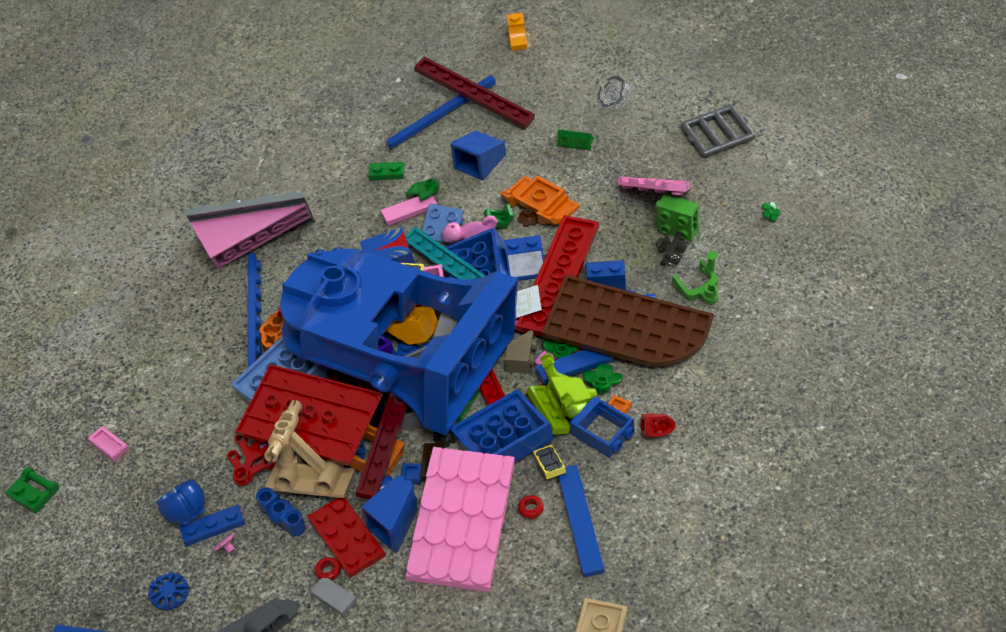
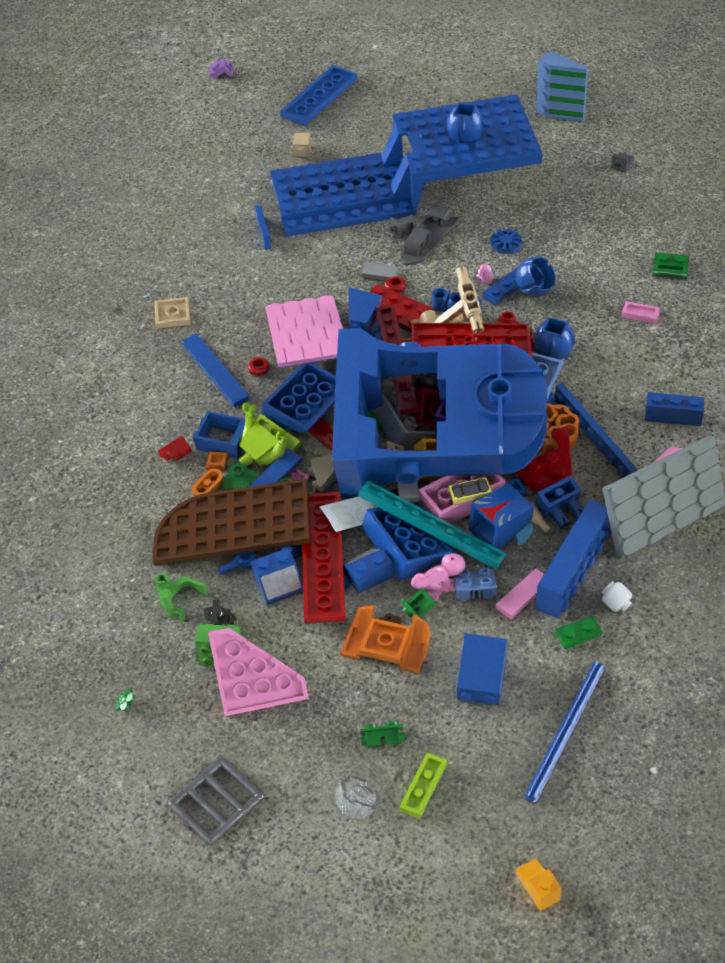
camera: 155 degrees right, 0 degrees up
green plate [406,178,440,201] -> none
dark red plate [414,56,535,129] -> none
tile [533,445,566,479] -> none
none -> orange plate [192,469,223,496]
none -> lime plate [399,753,447,819]
none -> blue piece [534,317,575,359]
none -> blue brick [536,500,611,619]
none -> white head [601,581,632,612]
none -> blue brick [645,392,705,426]

